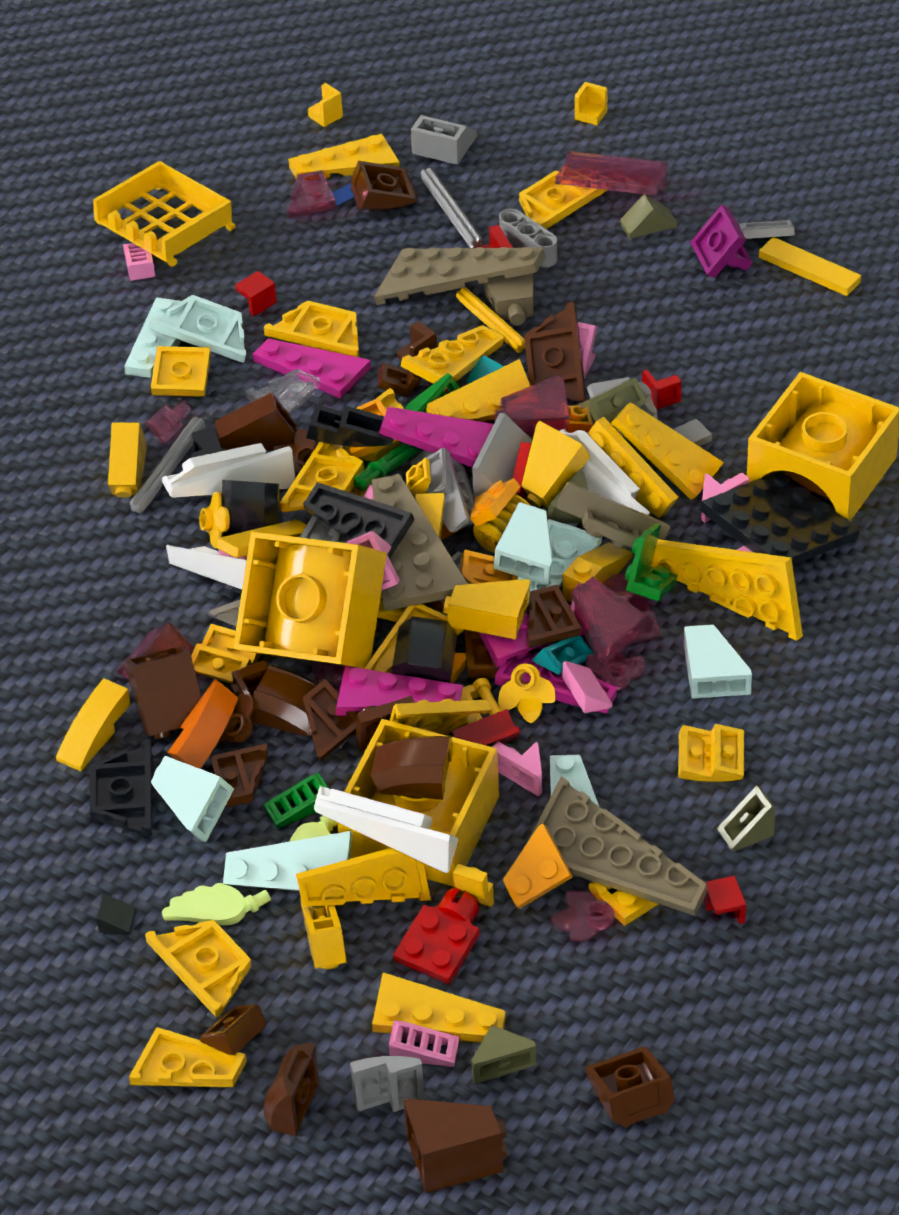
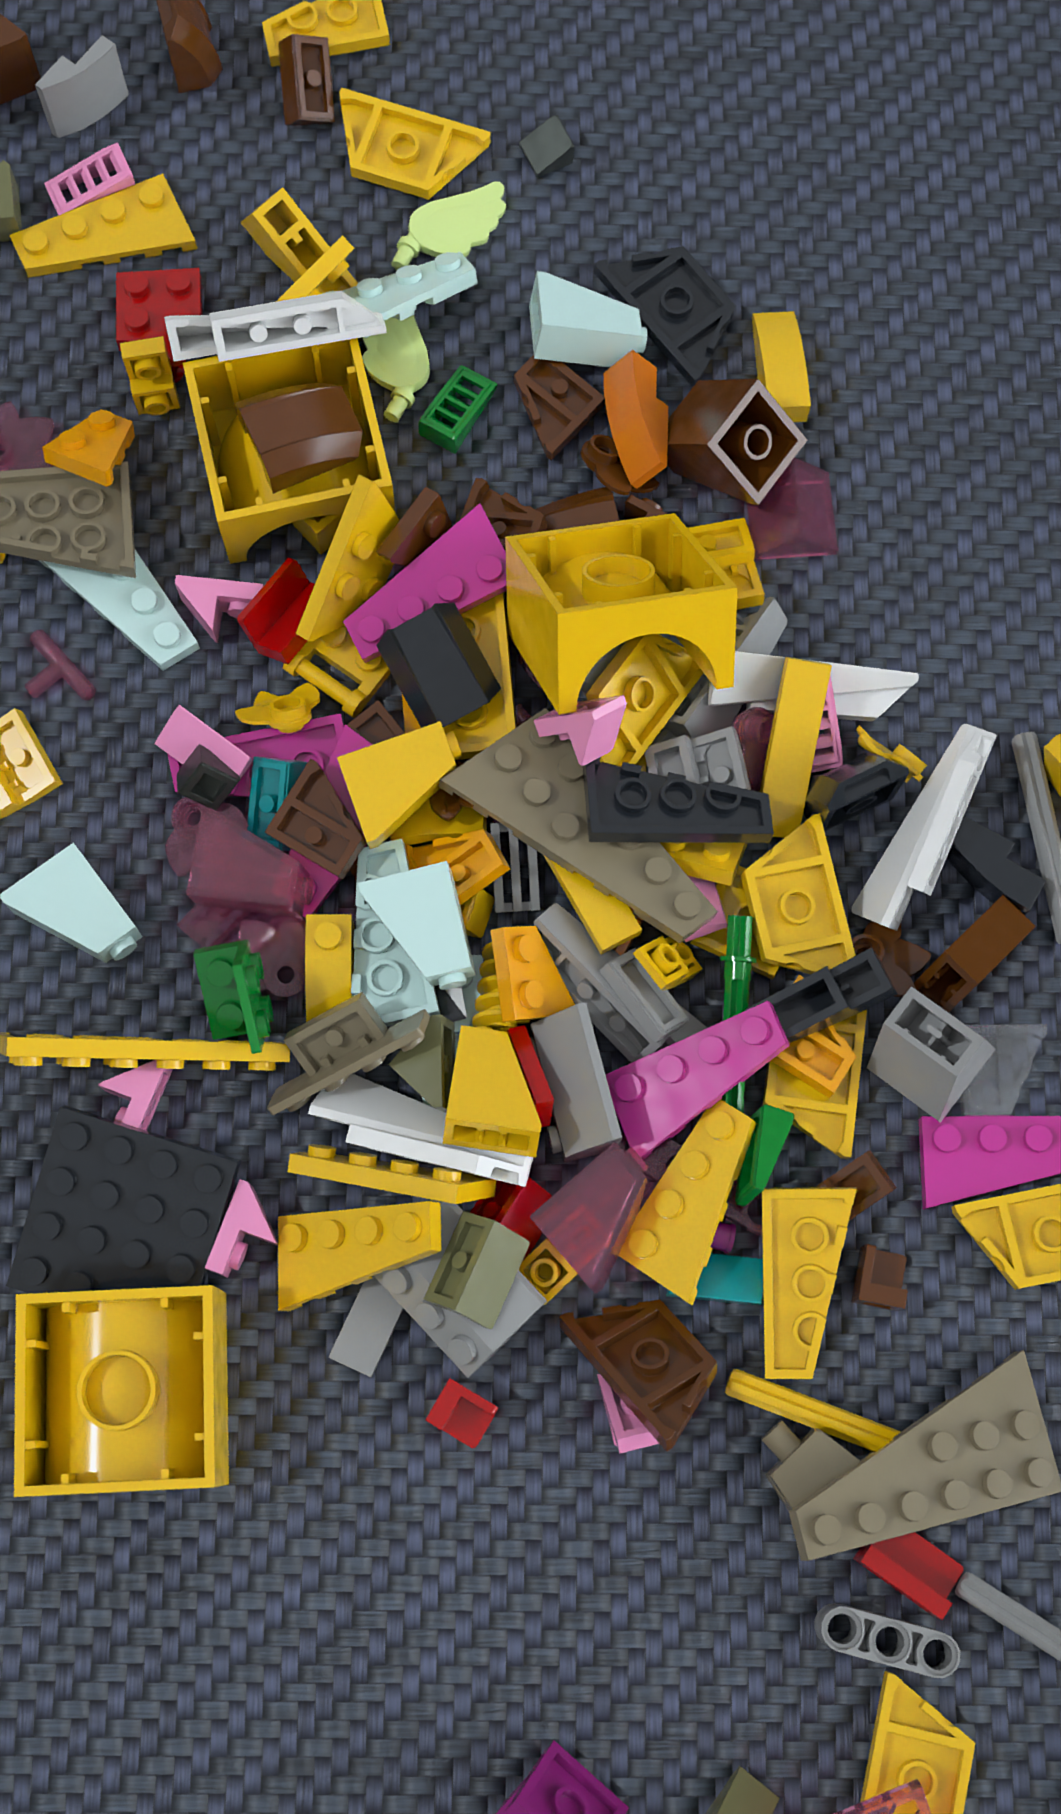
camera: 140 degrees right, 30 degrees up
none -> clear pink piece [25,630,96,700]
none -> pearl dark grey slope [176,744,240,811]
none -> light grey slope [867,986,996,1123]

